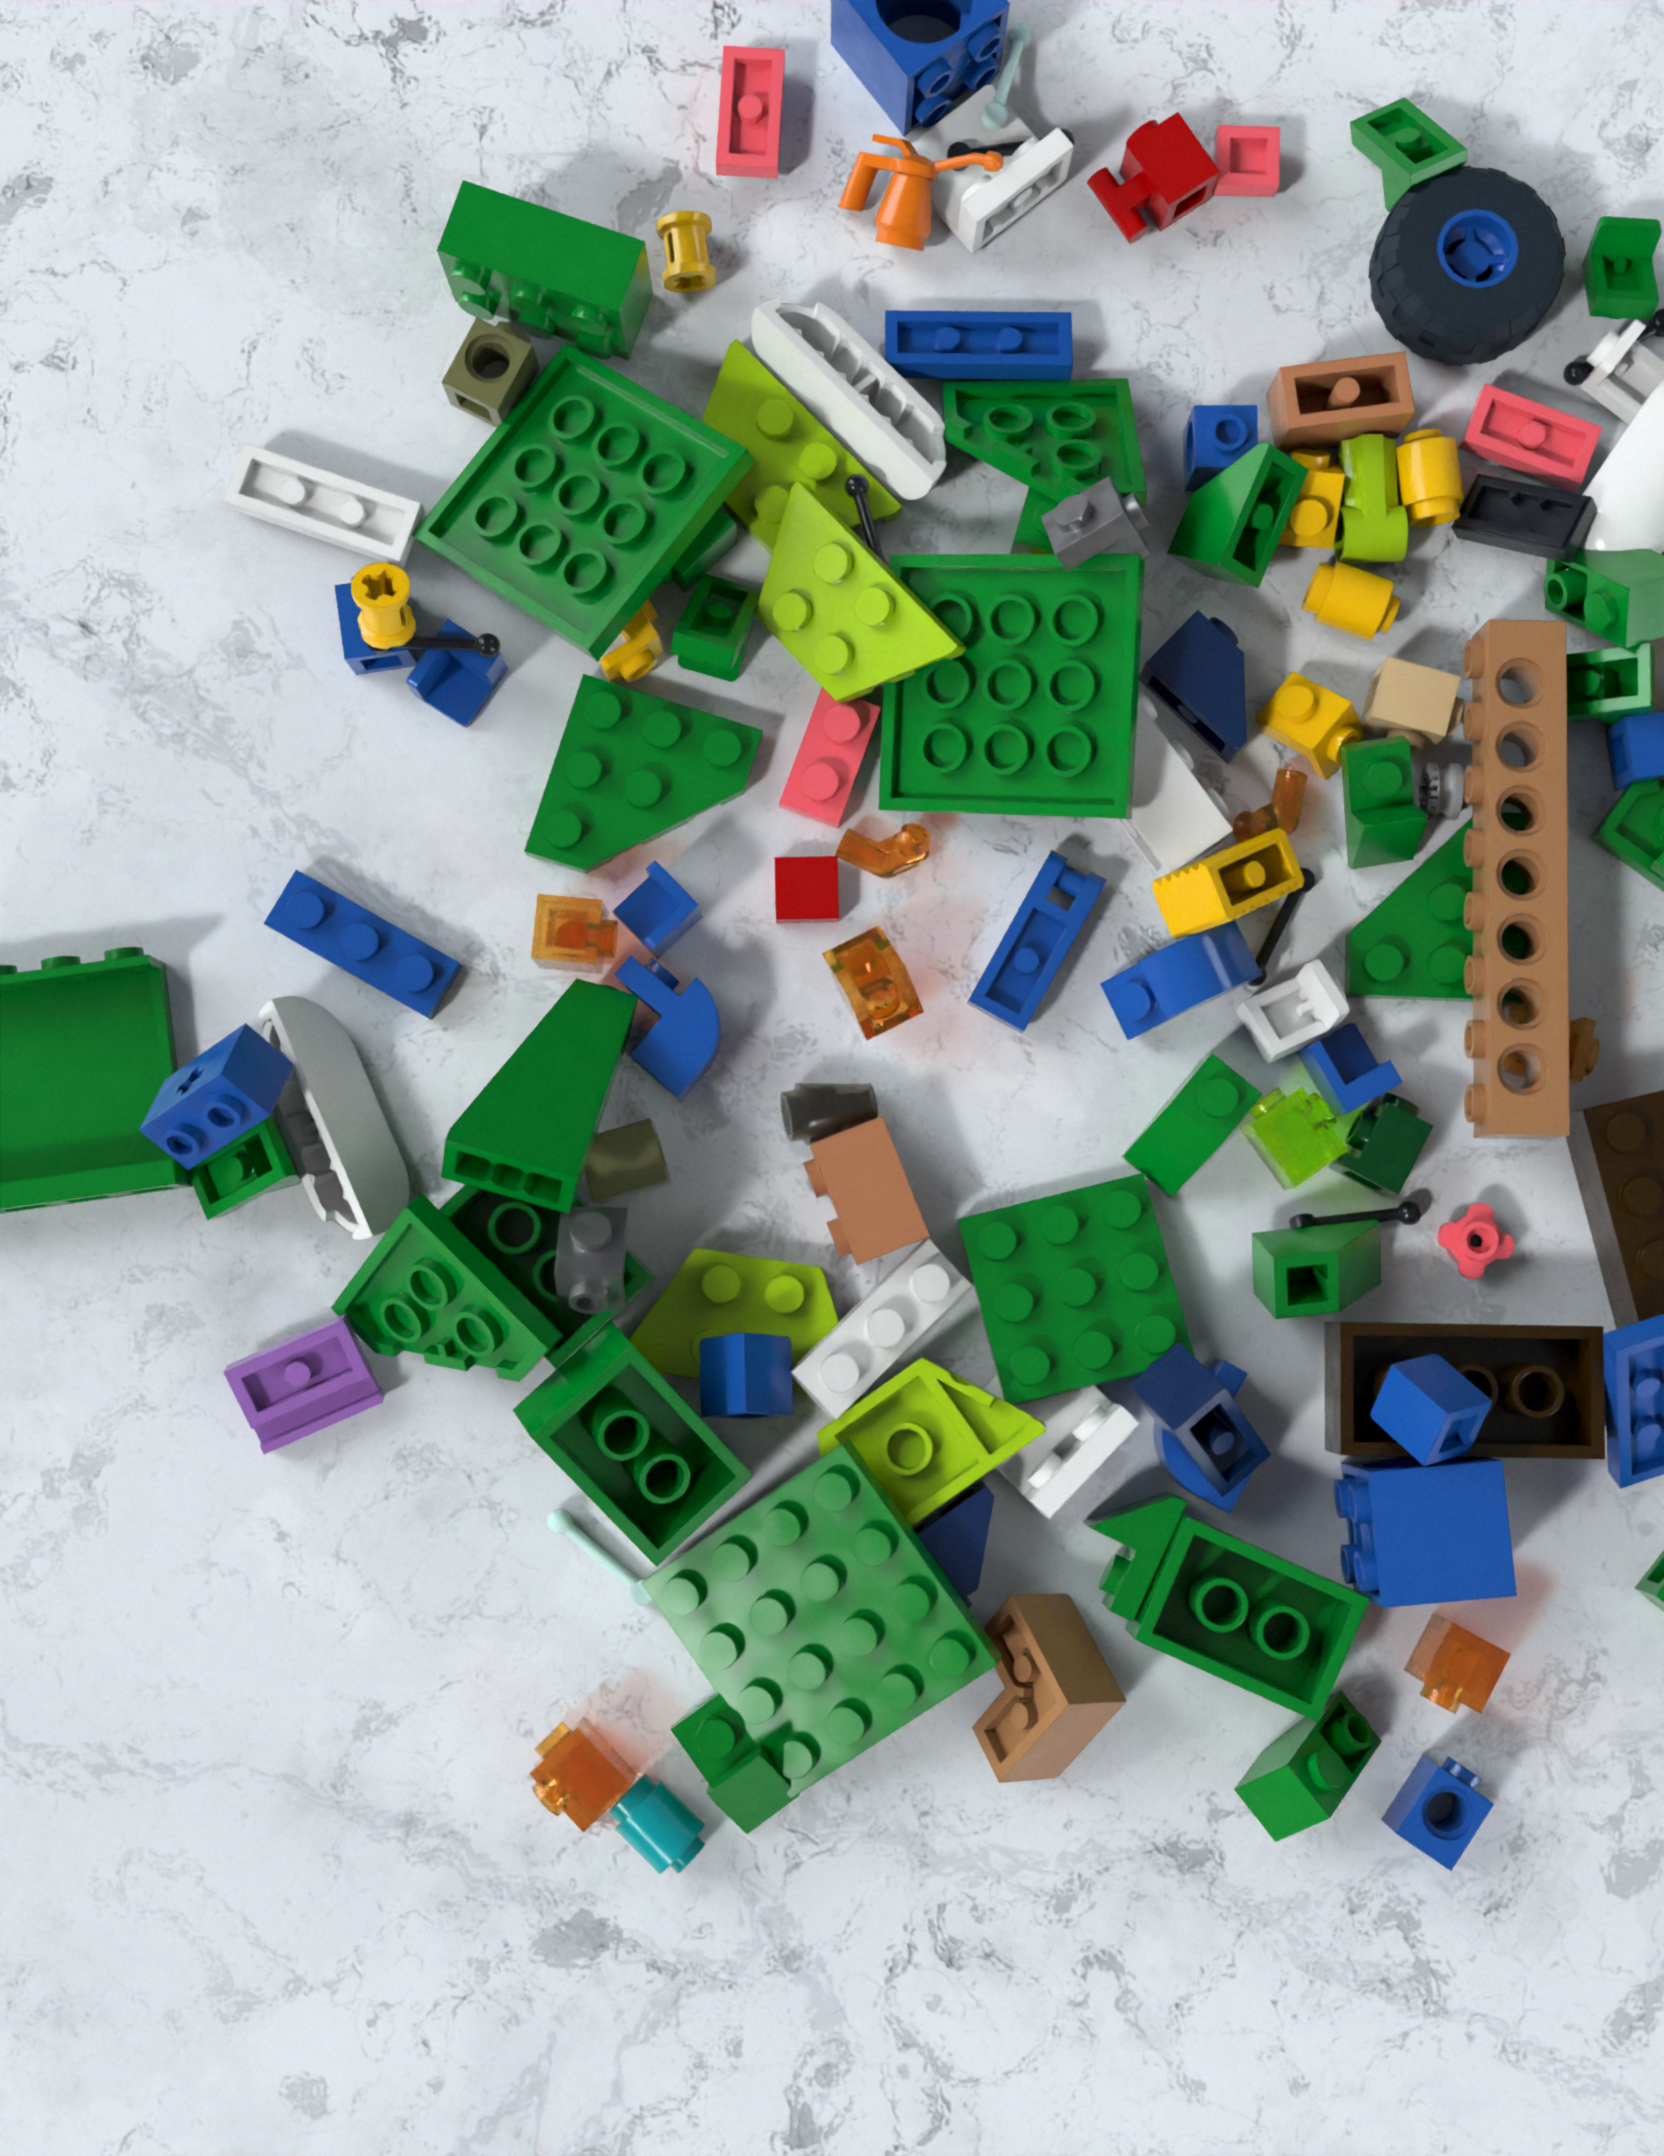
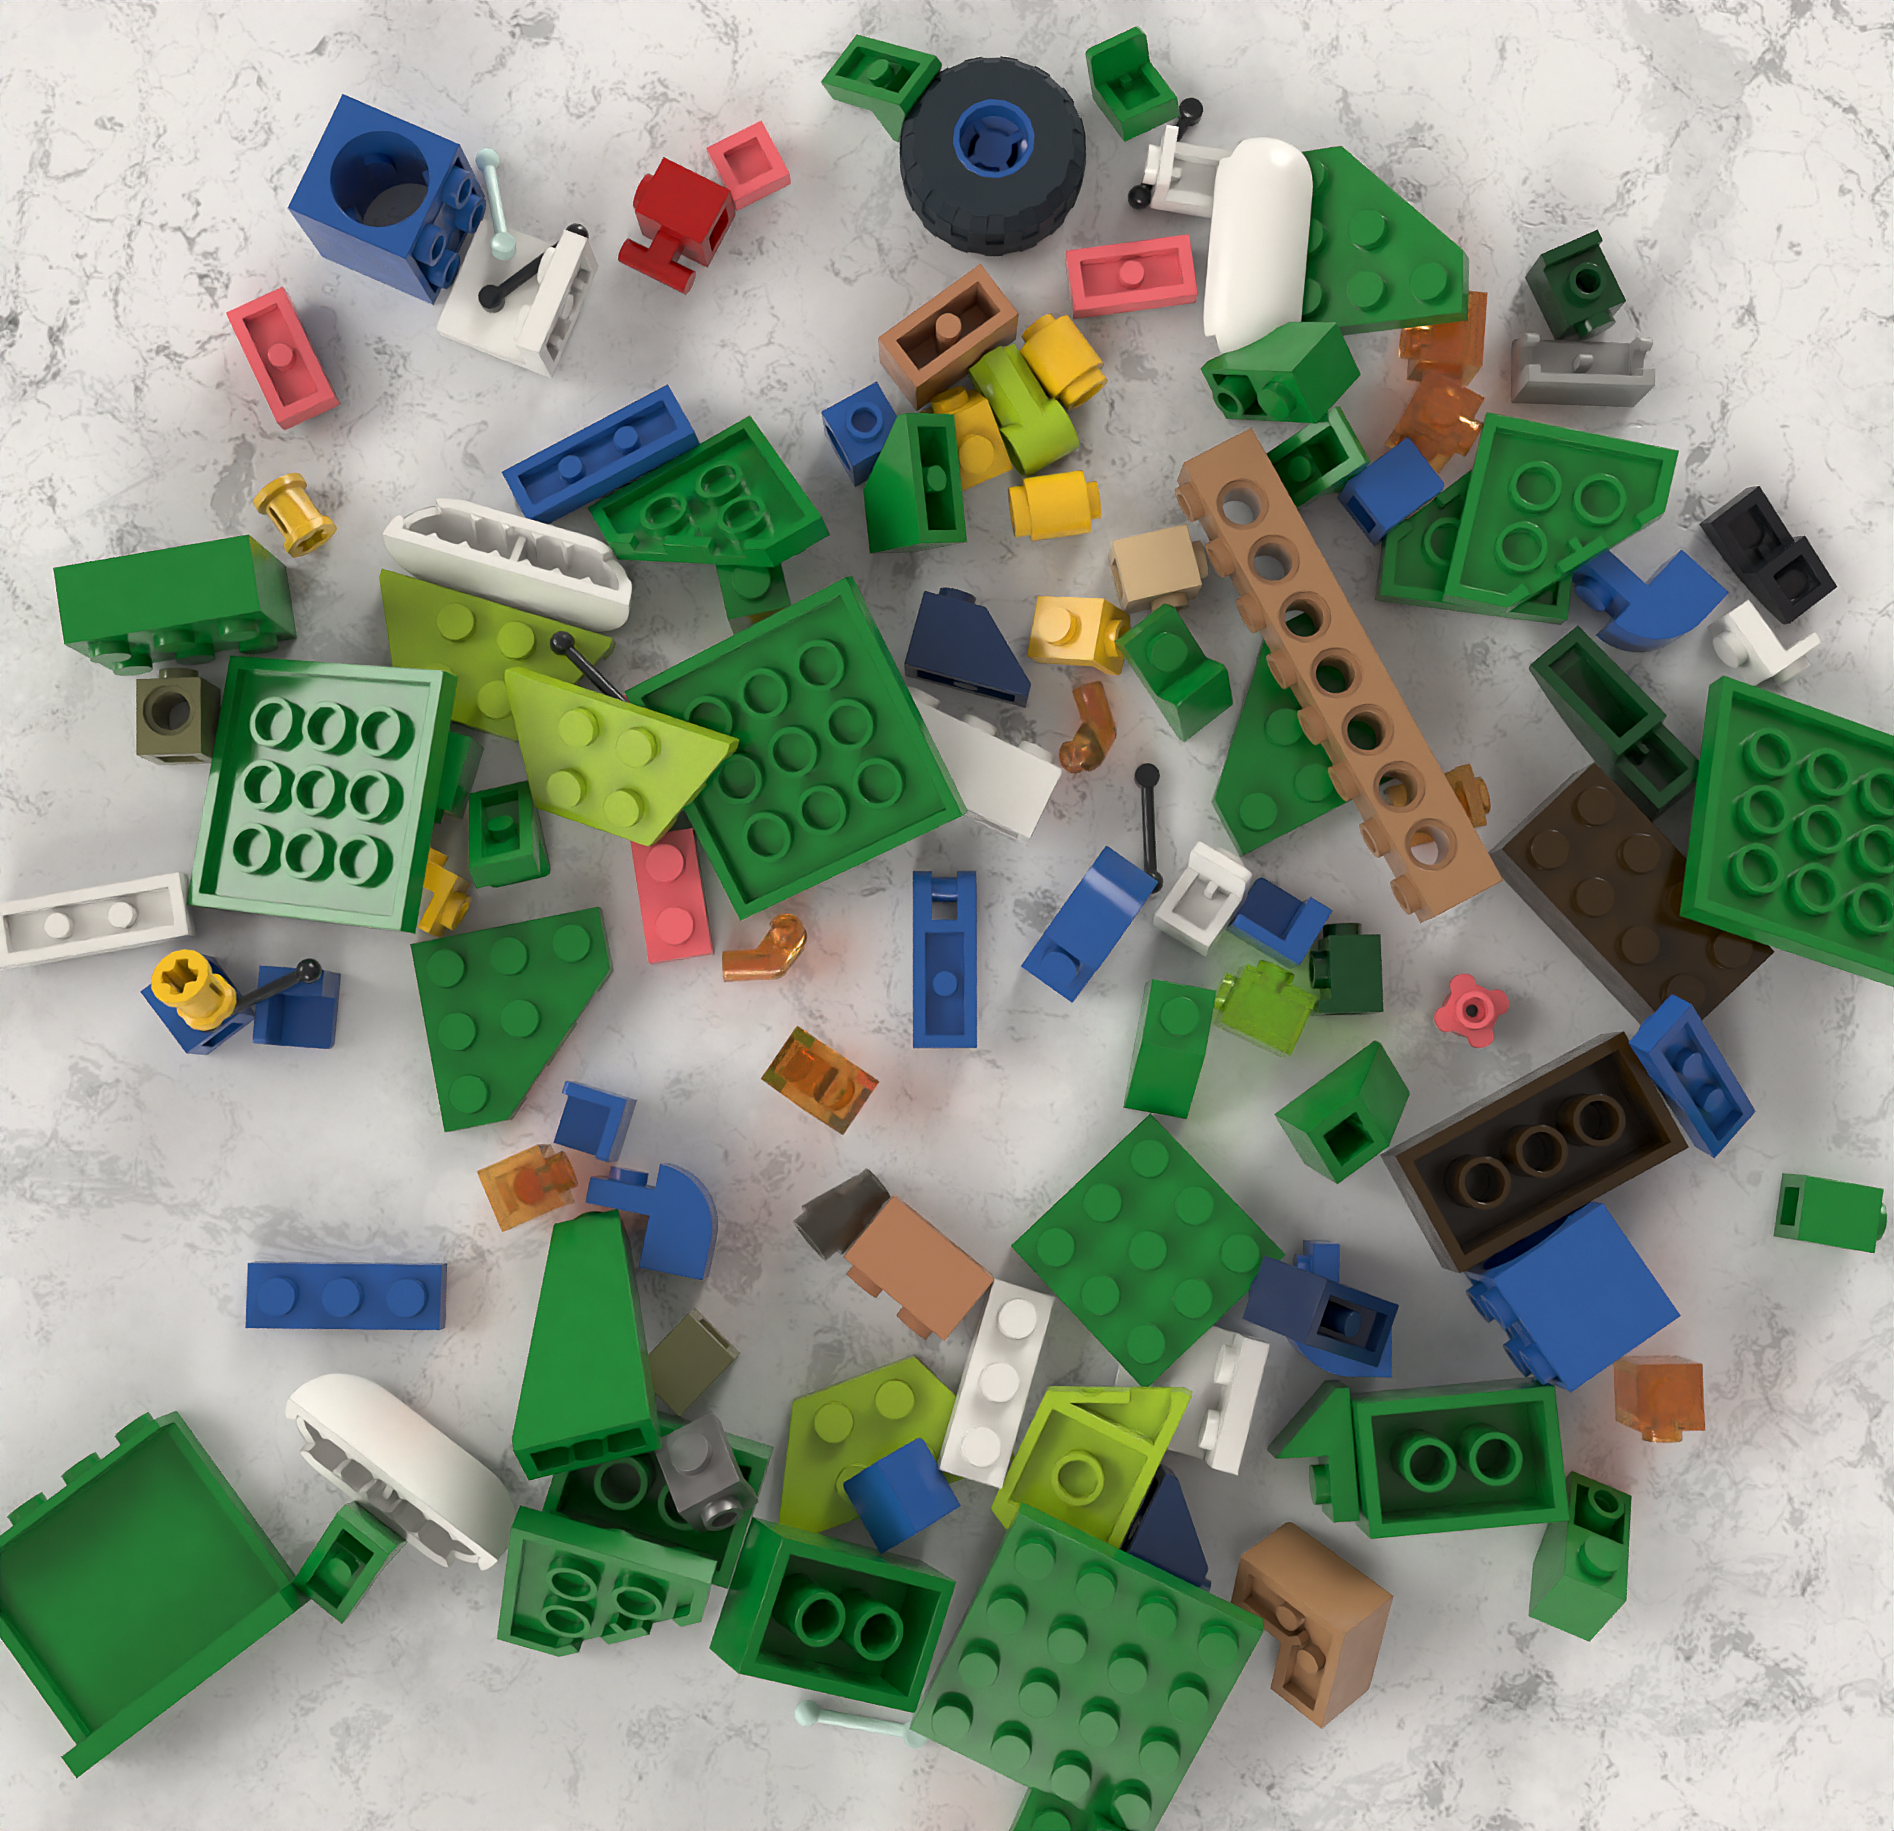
camera: 30 degrees left, 0 degrees up
blue brick [139,1023,294,1170] -> none
medium lavender plate [223,1313,385,1455] -> none
red tile [774,856,839,924] -> none
orange piece [838,134,1004,251] -> none
flat silver bracket [1041,476,1152,571] -> none
yellow brick [1152,828,1304,940] -> none
black hinge [1289,1200,1422,1228] -> none
blue panel [1370,1354,1493,1466] -> none
blue brick [1381,1754,1494,1871] -> none
light grey bush [1419,762,1464,820] -> none
black plate [1451,474,1598,563] -> none

